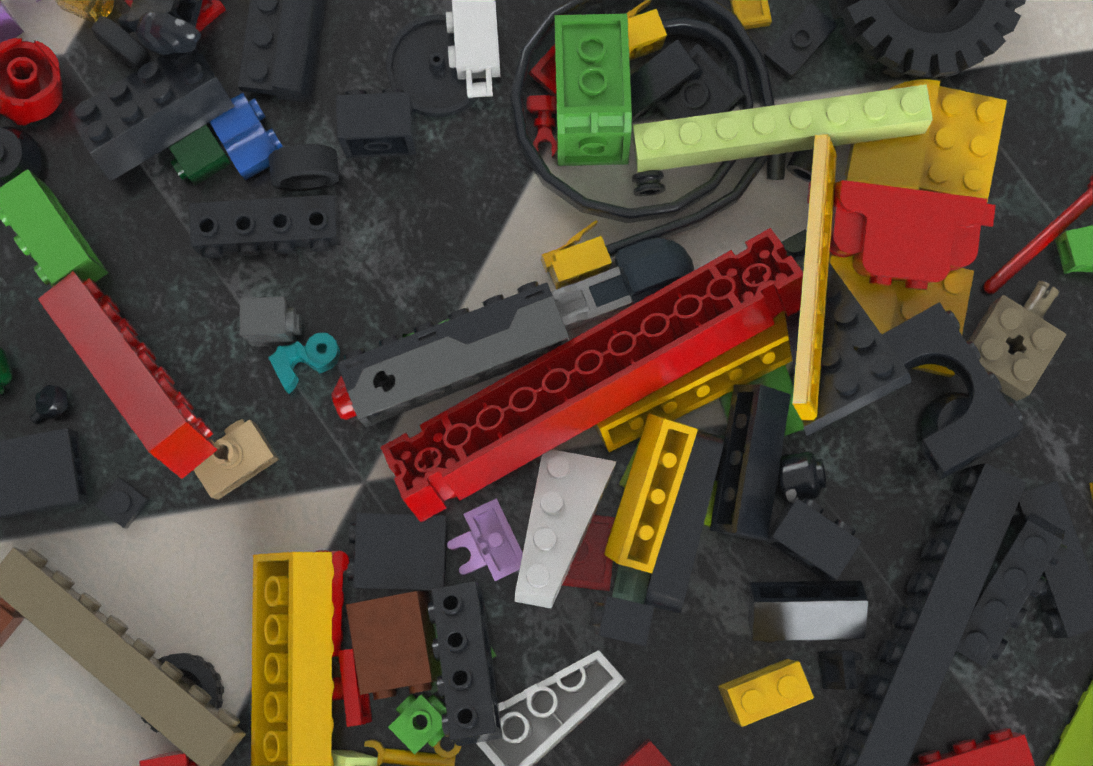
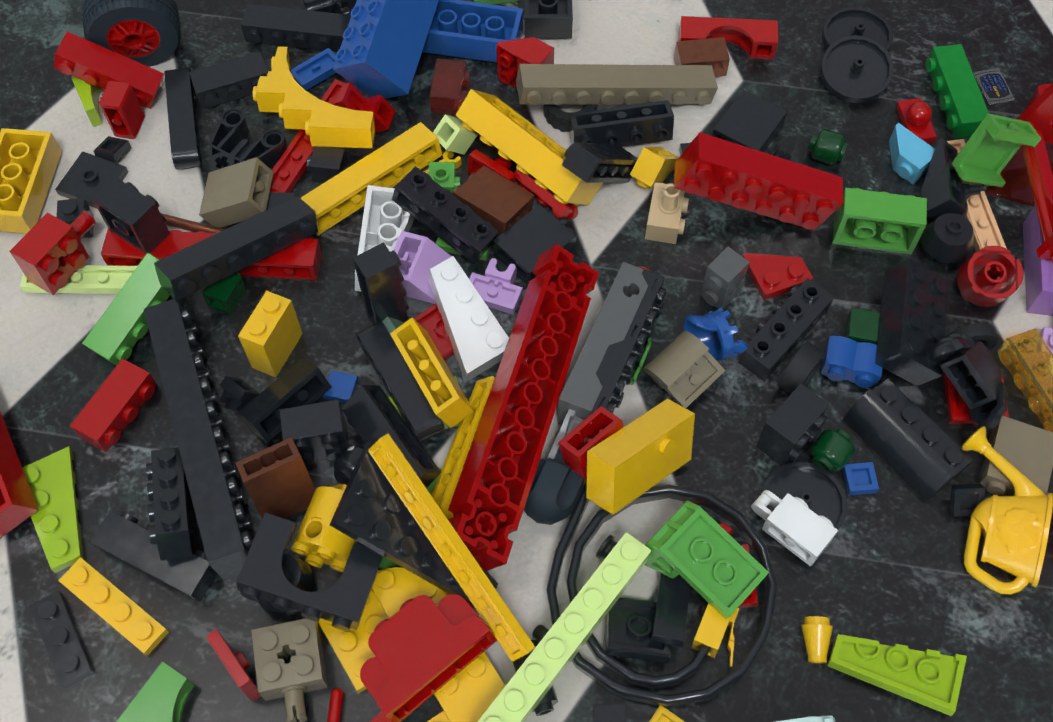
camera: 135 degrees right, 20 degrees down
teal leg [268,332,340,394] -> none
none -> red plate [206,629,261,701]
none -> copper brick [235,437,316,519]
none -> yellow cylinder [291,484,358,572]
none -> blue tile [323,370,359,403]
none -> lavender slope [394,231,452,304]
none -> red brick [558,406,624,480]
none -> black brick [562,142,638,183]
none -> black brick [569,100,674,147]
none -> yellow brick [586,398,695,515]
none -> yellow slope [630,146,679,189]
none -> dark tan brick [643,331,725,408]
none -> blue hair [683,307,748,361]
none -> red wing [742,253,814,300]
none -> dark green head [810,429,855,473]
none -> blue tile [842,462,879,496]

